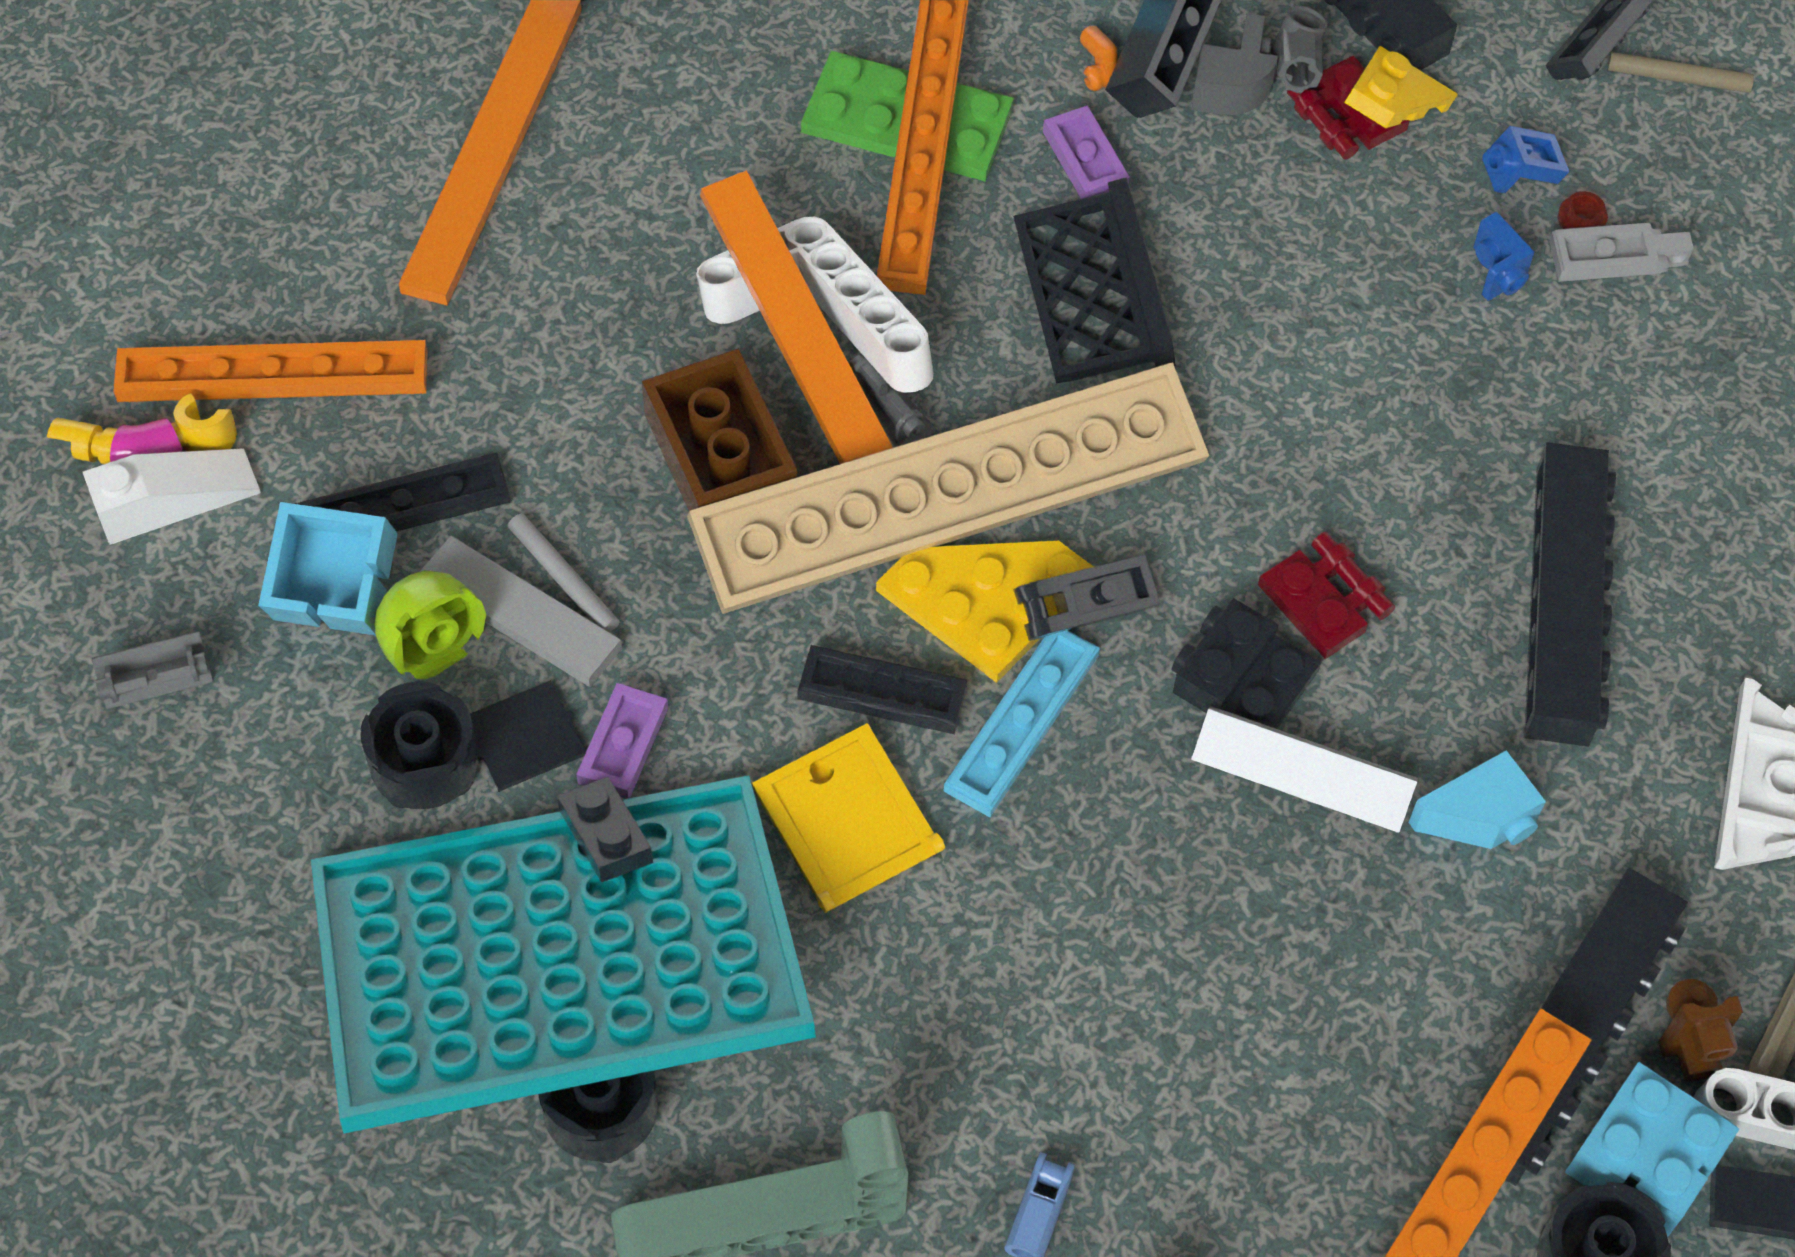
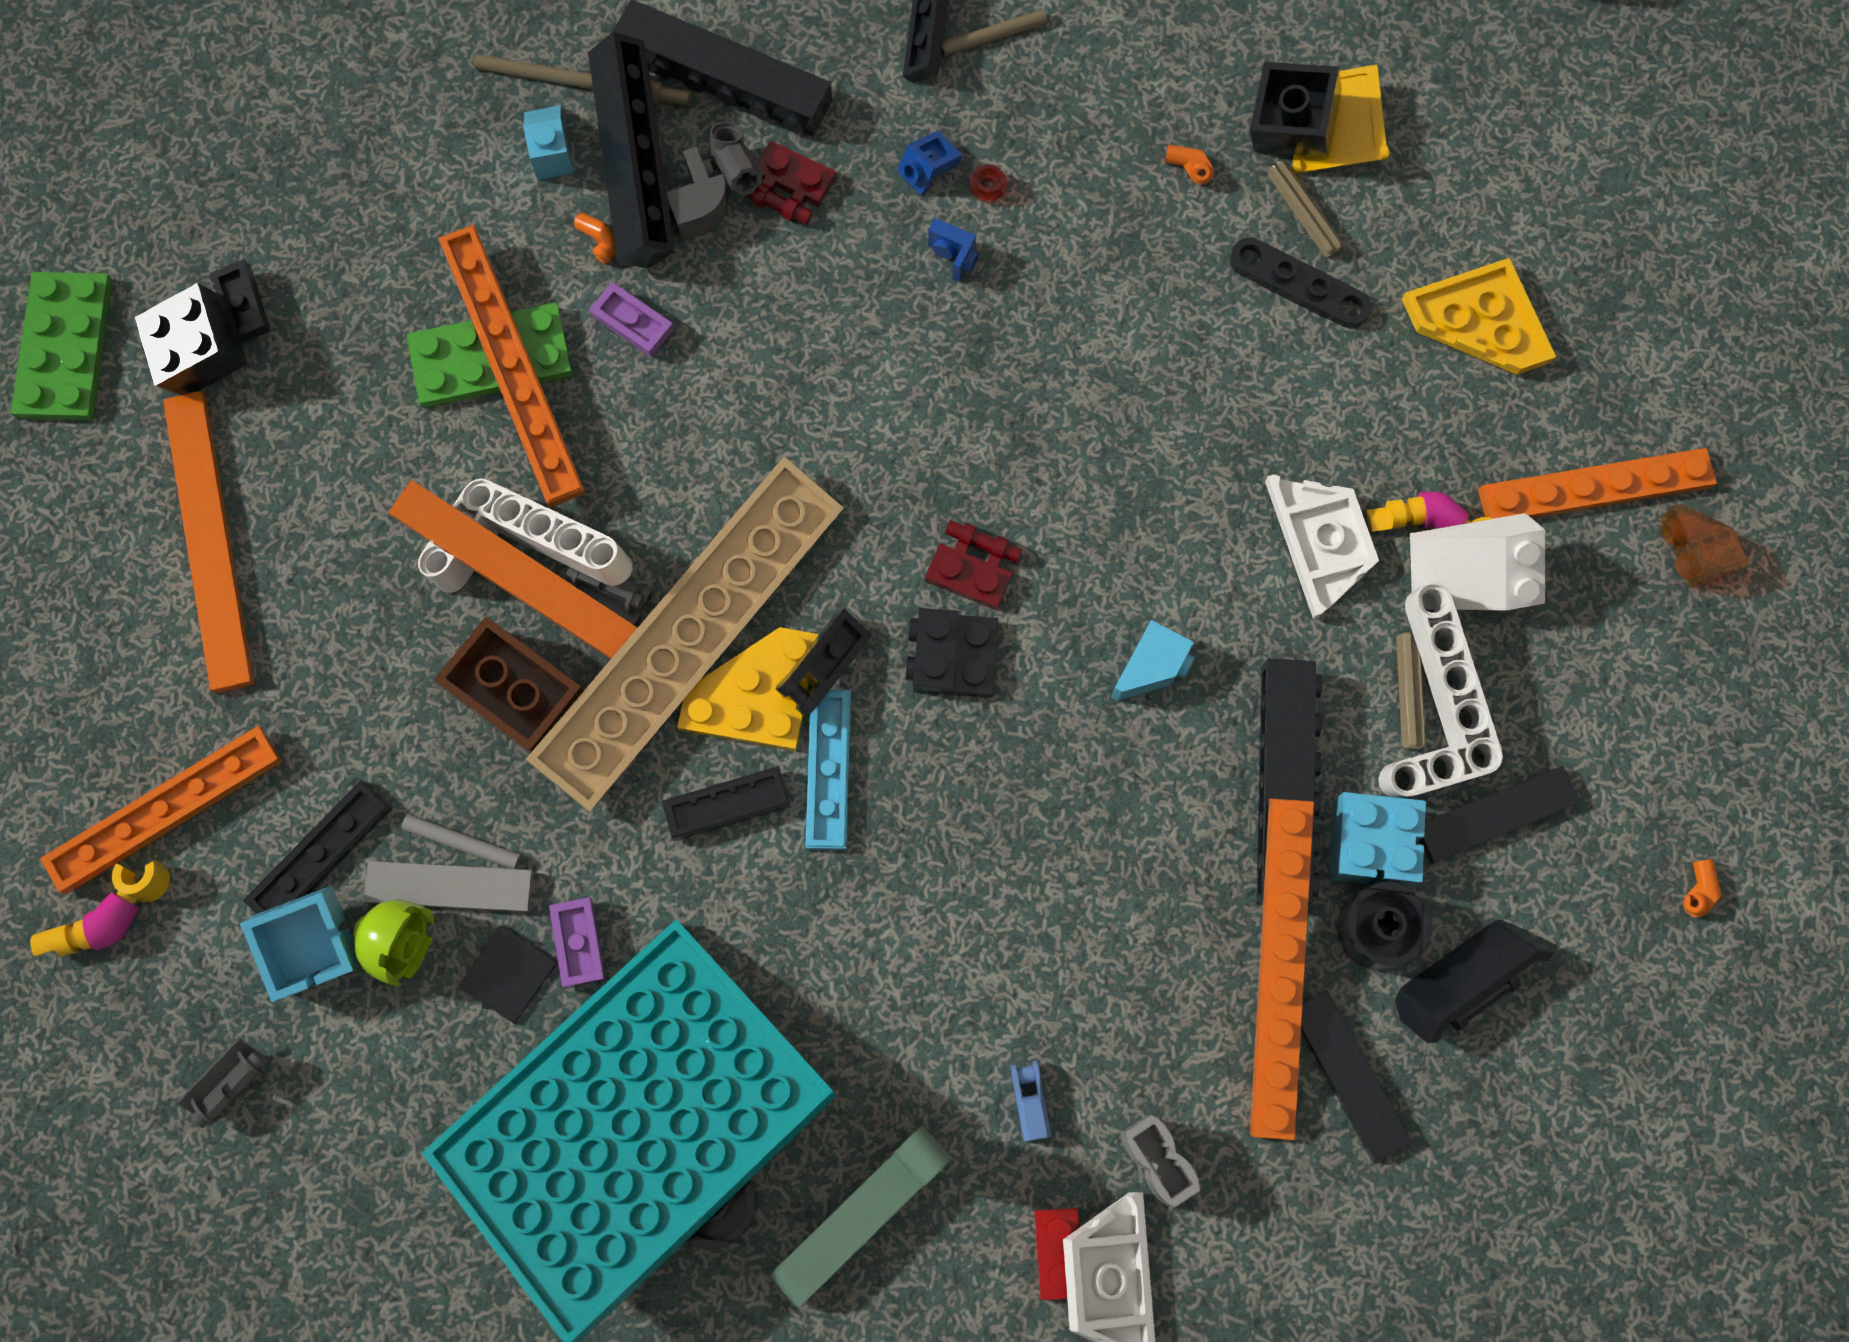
camera: 30 degrees left, 15 degrees up
white slope [83,449,261,545] -> none
black brick [360,681,479,809] -> none
black plate [557,777,653,883] -> none
yellow container [751,723,945,913] -> none
black fence [1013,177,1176,384] -> none
tile [1191,706,1418,832] -> none
yellow wing [1344,46,1458,128] -> none
black brick [1524,442,1616,747] -> none
light grey hinge [1549,223,1694,282] -> none
reddish brown hips [1658,979,1743,1082] -> none

